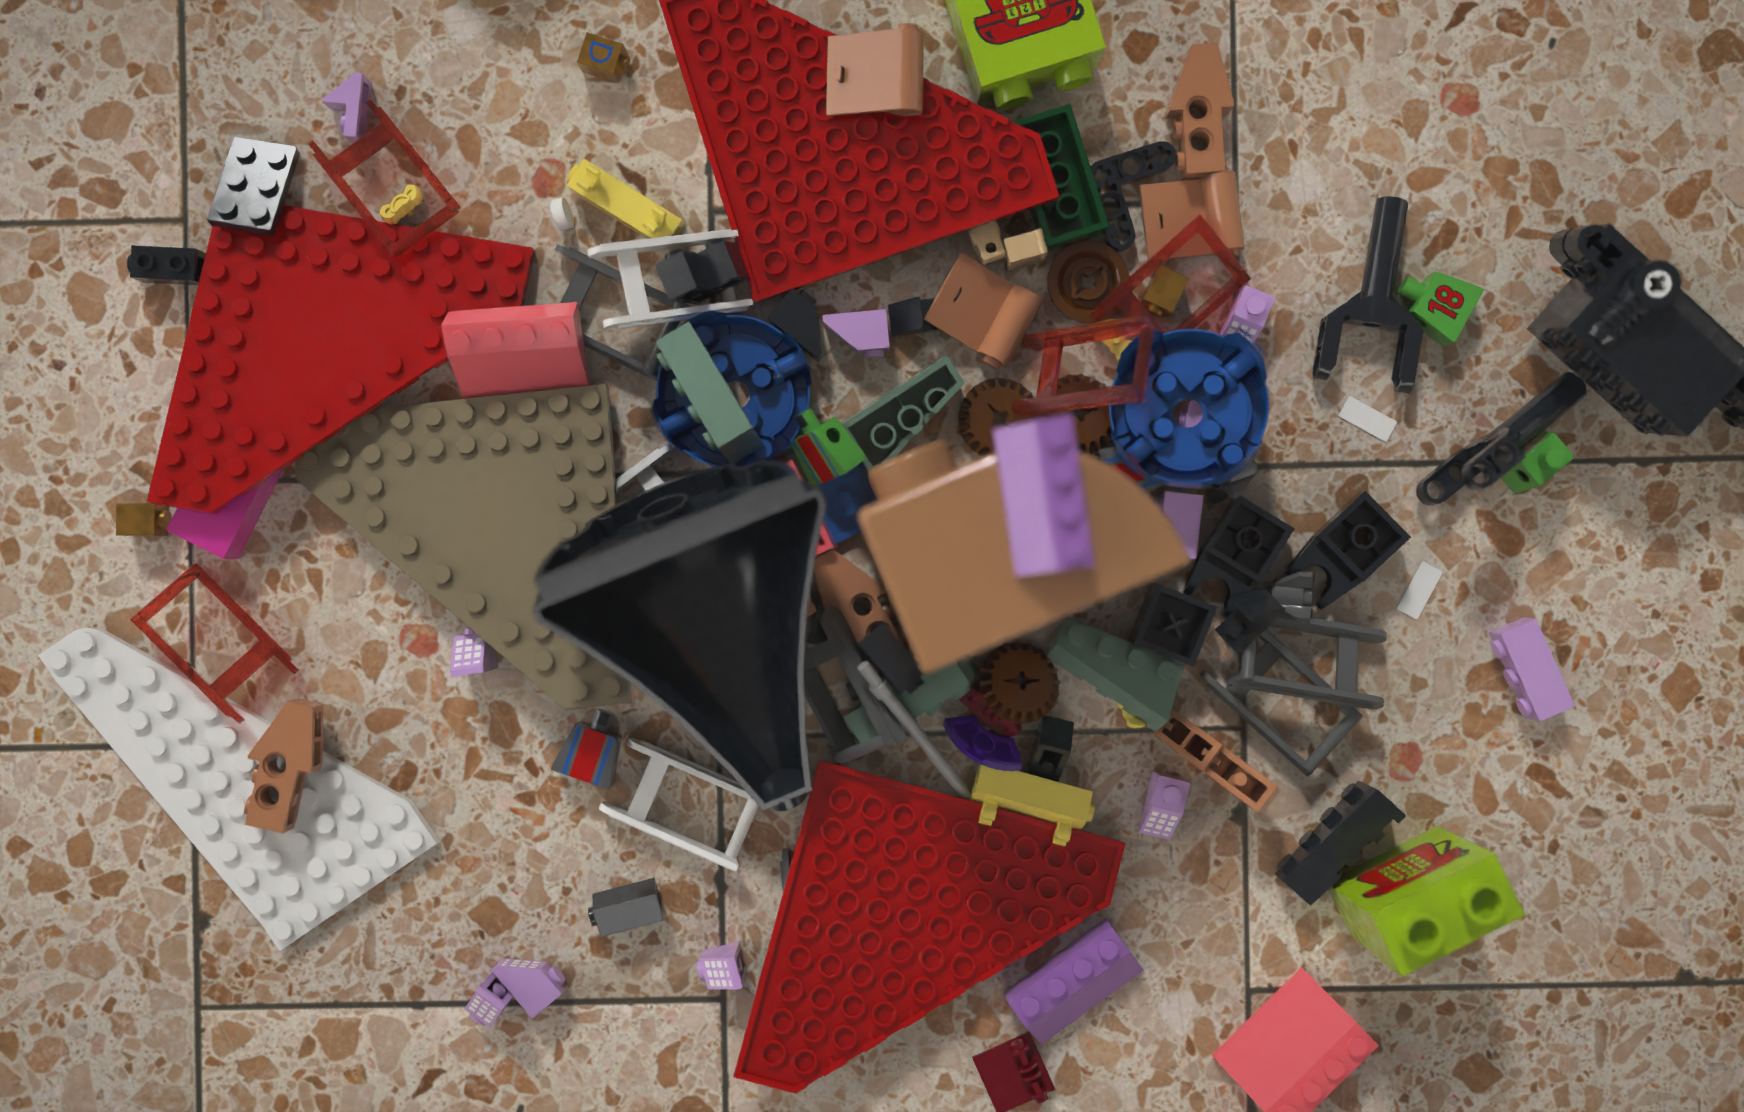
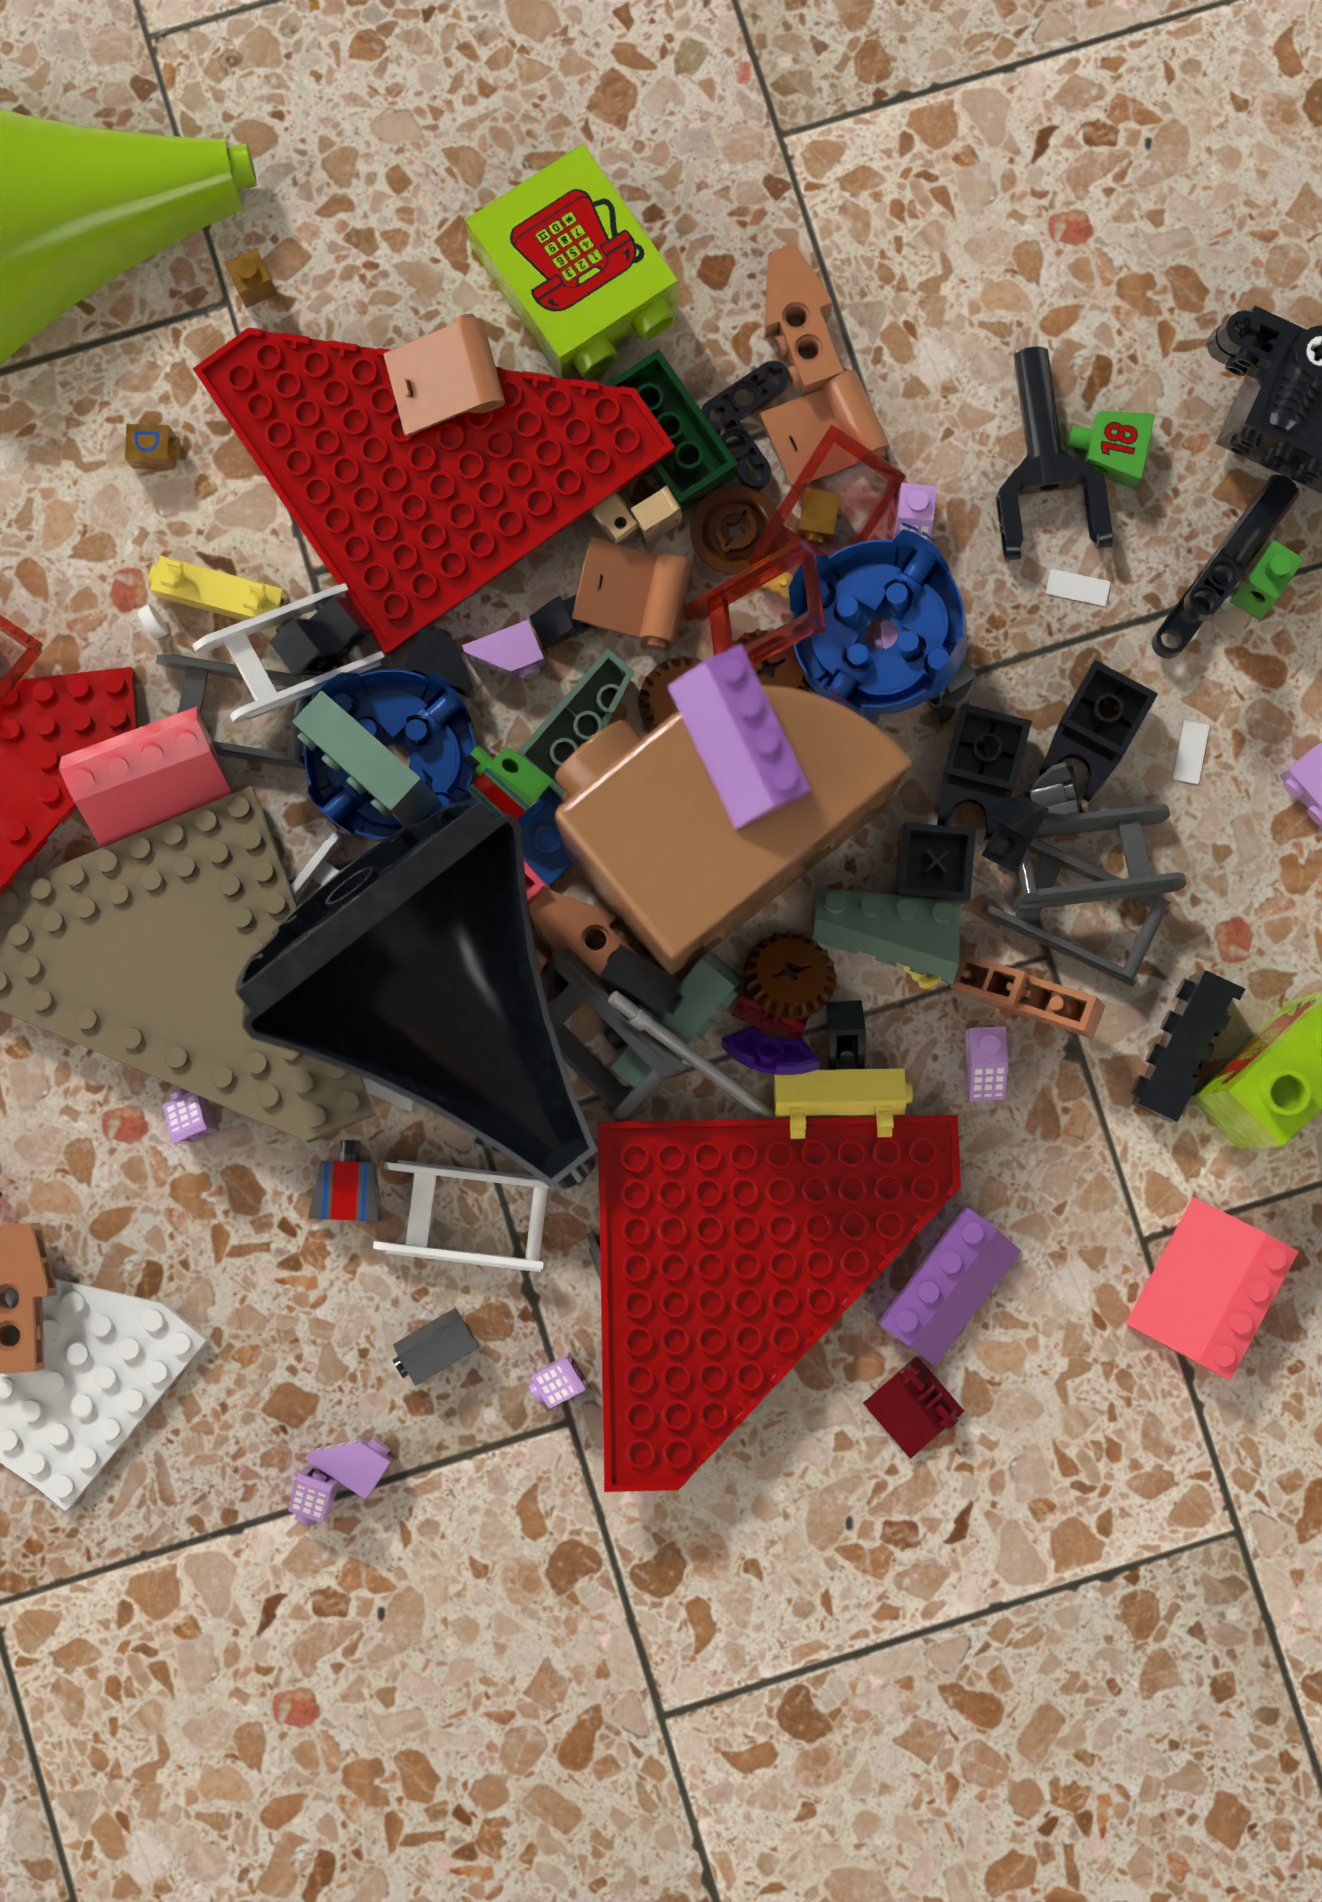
camera: 15 degrees left, 5 degrees down
lavender slope [1154,491,1203,559] -> none

